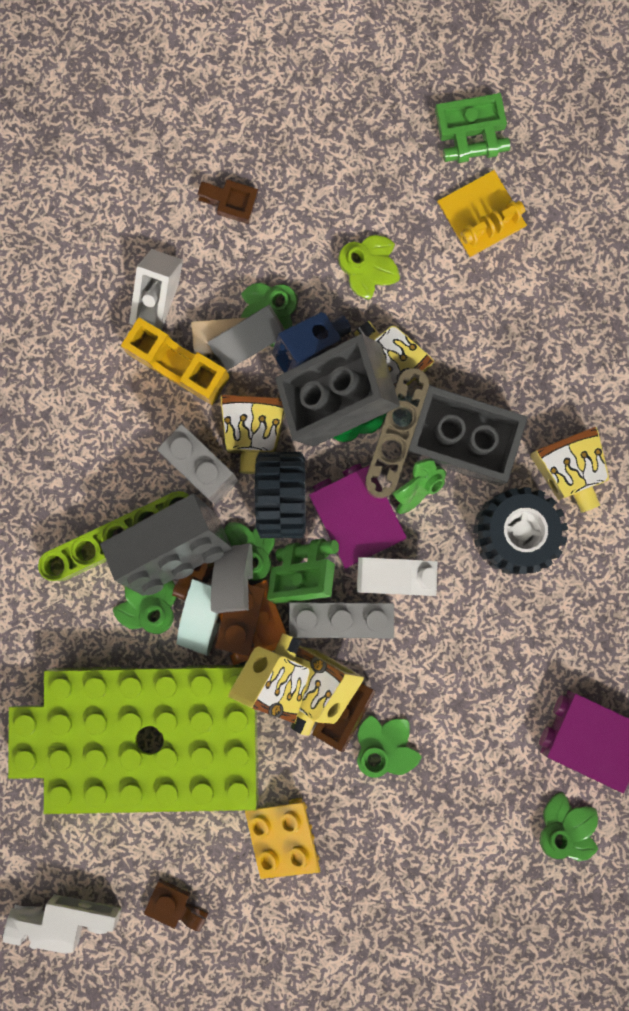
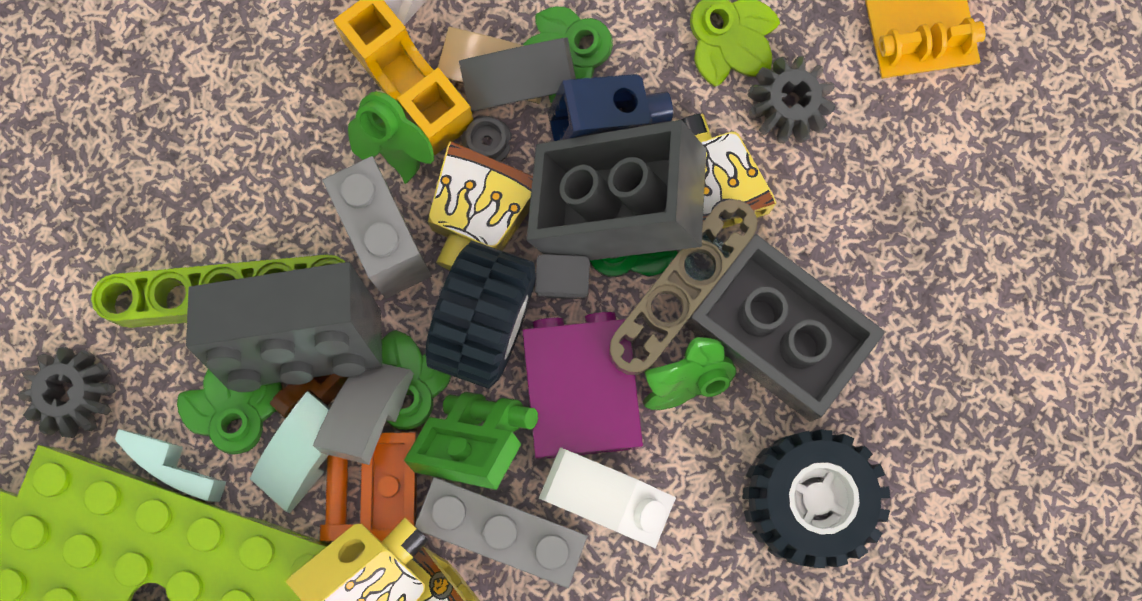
camera: 20 degrees right, 5 degrees down
reddish brown plate [215,584,265,656] -> none
torso [530,427,609,513] -> none
none -> dark grey gear [16,347,116,438]
none -> light aqua slope [115,429,226,502]
none -> bright green plate [348,91,434,184]
none -> dark grey plate [462,116,512,162]
none -> dark grey slope [535,254,590,300]
none -> dark grey gear [747,56,836,144]

